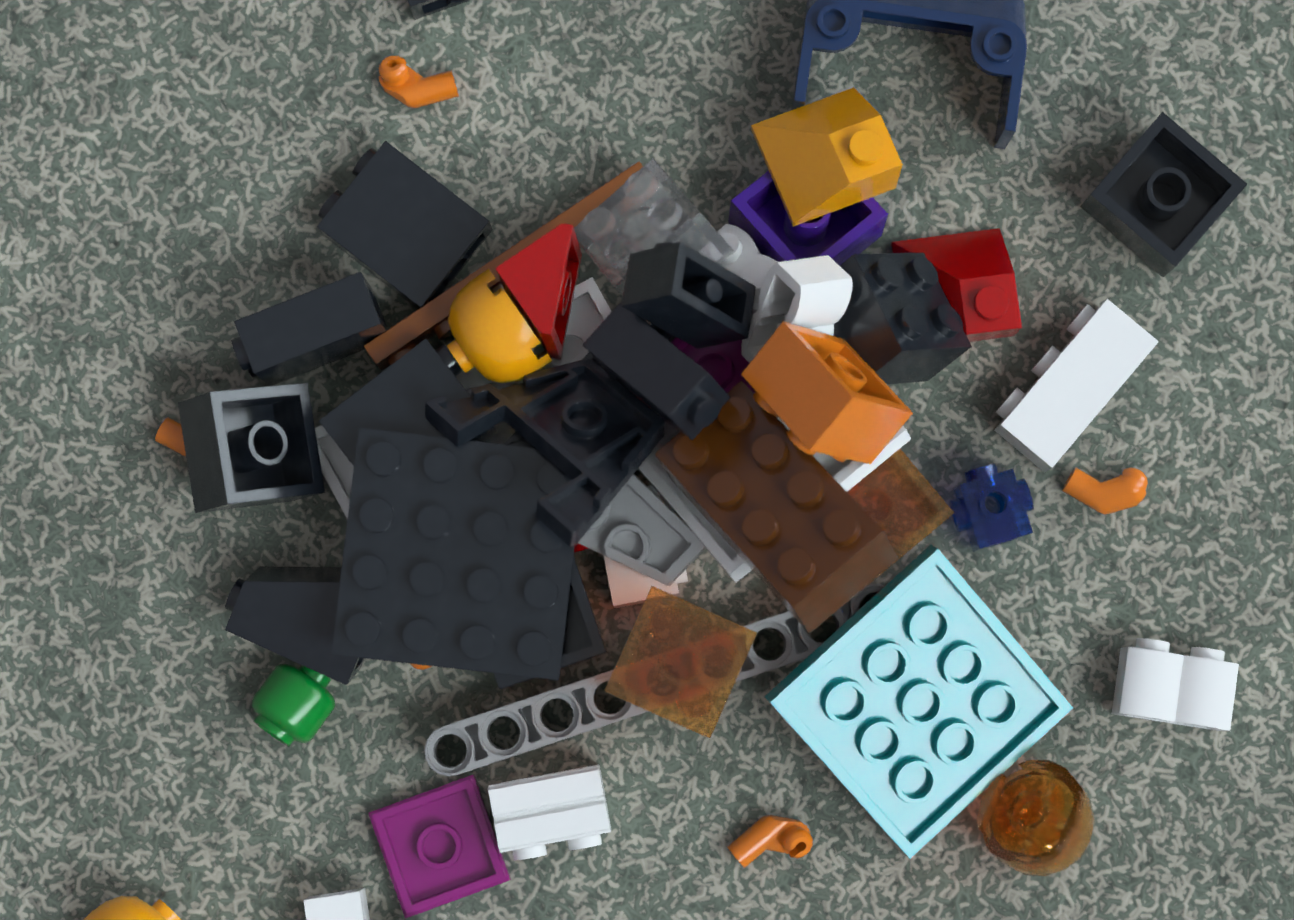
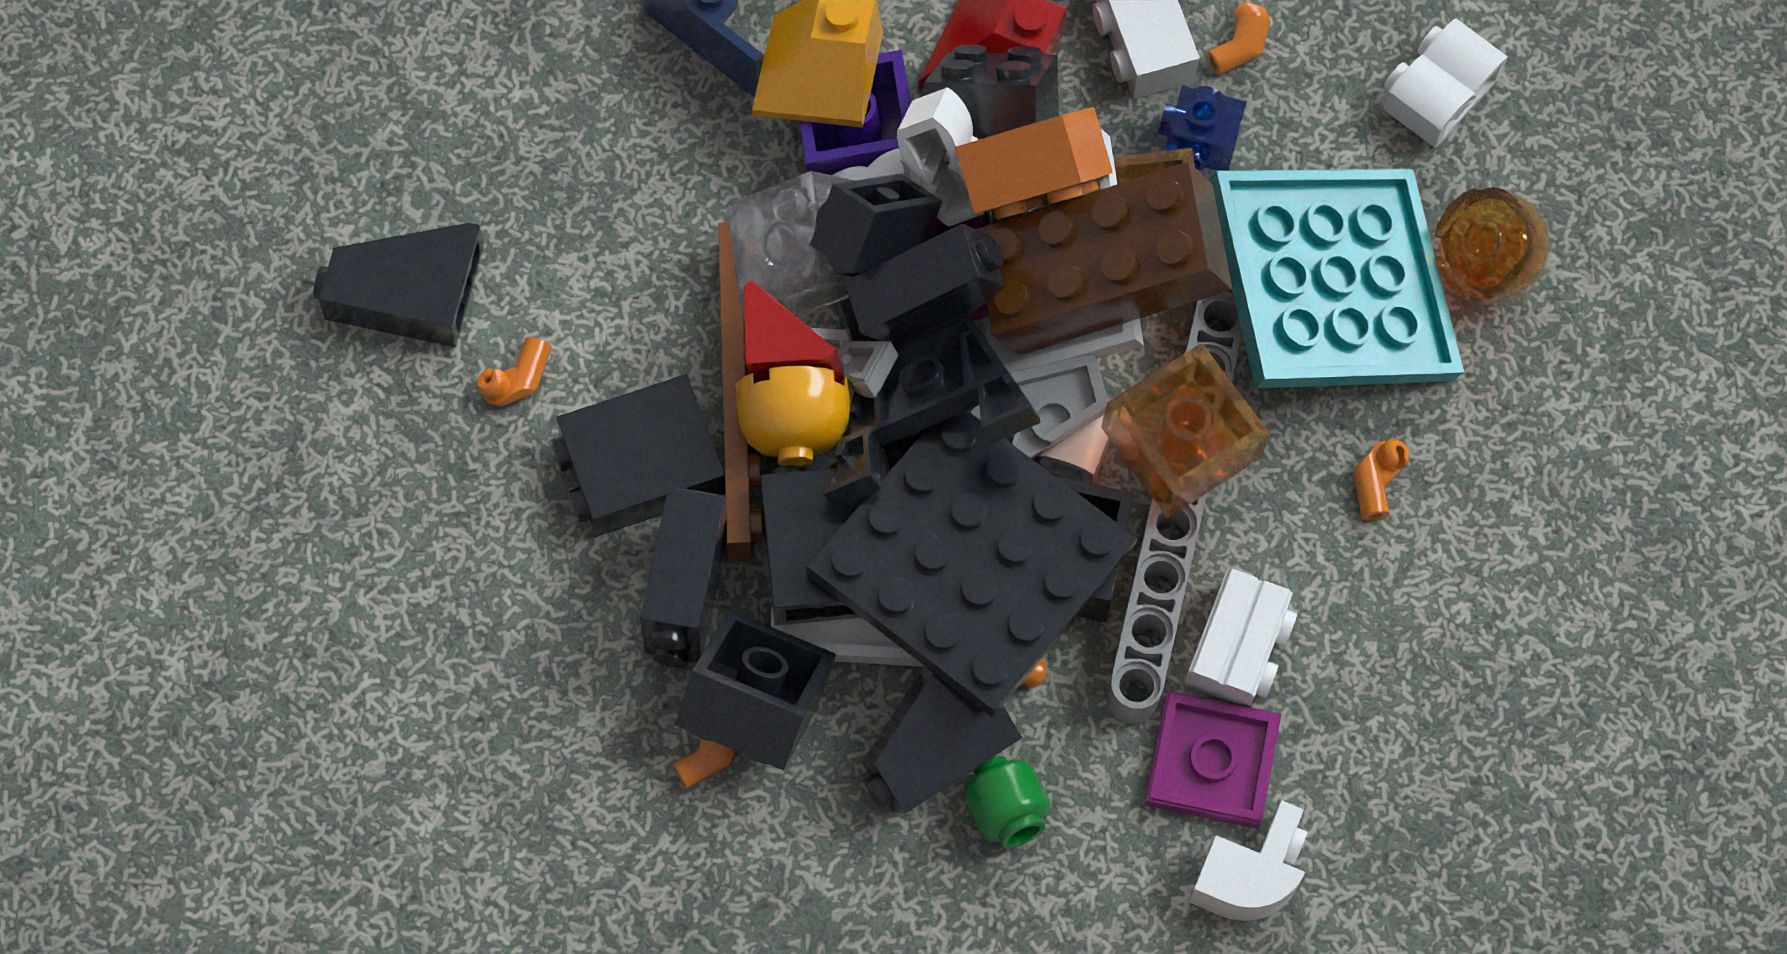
camera: 65 degrees left, 15 degrees down
none -> light grey tile [838,341,899,398]

